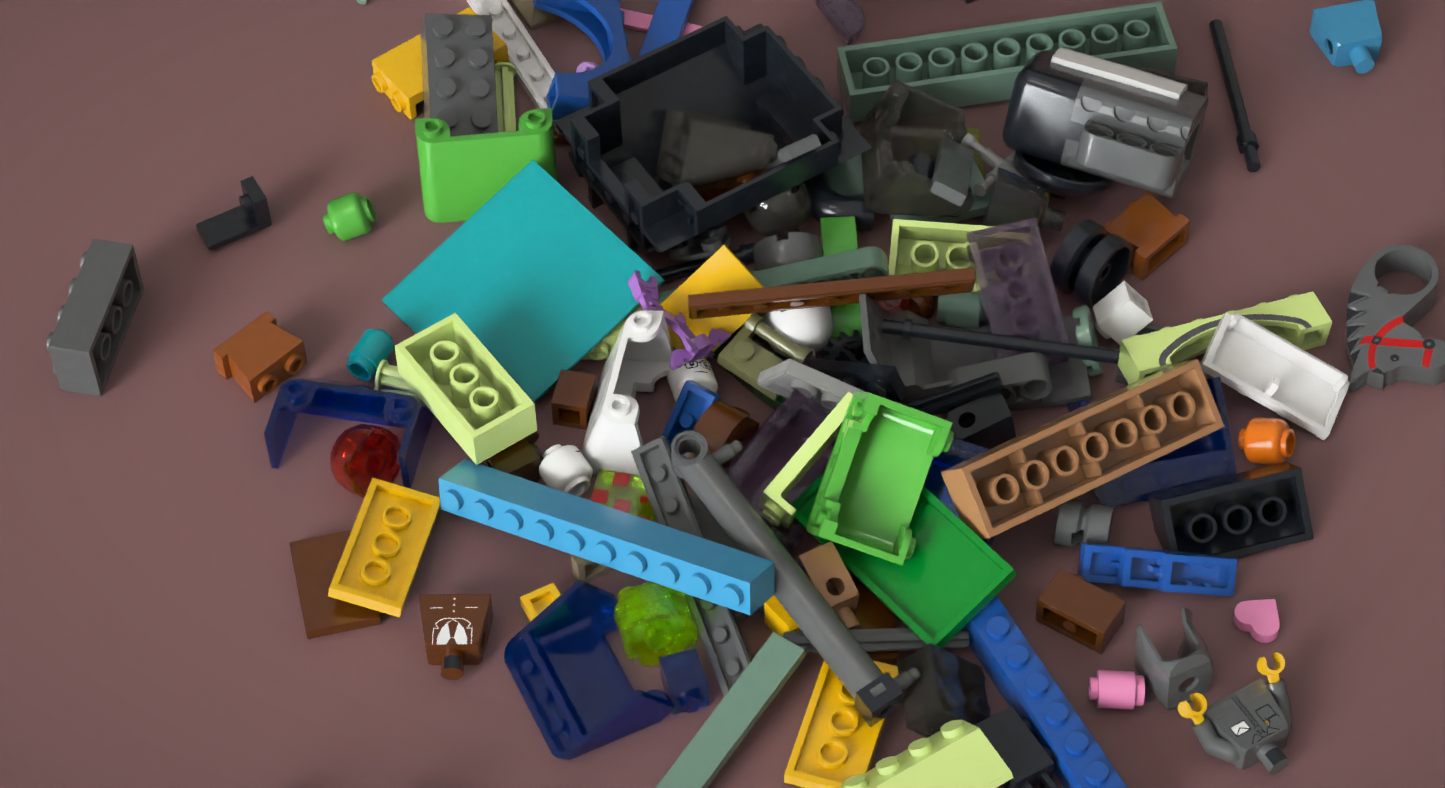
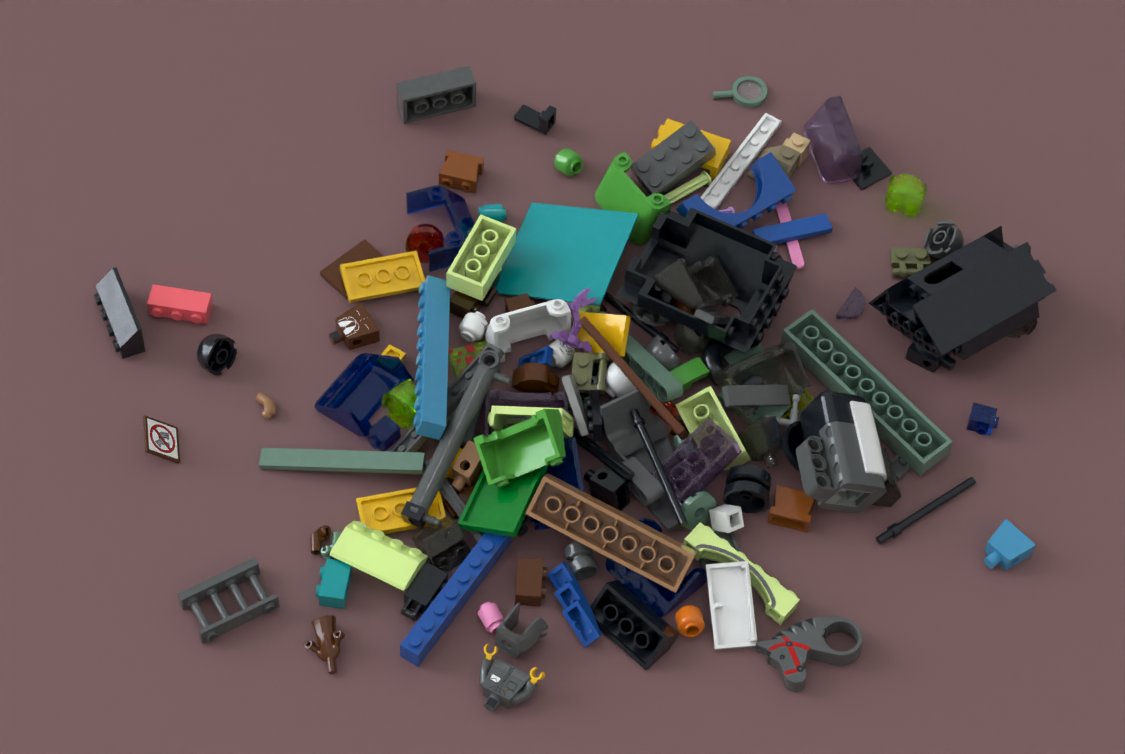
camera: 55 degrees right, 5 degrees up
bright pink tile [1233,599,1280,643] -> none

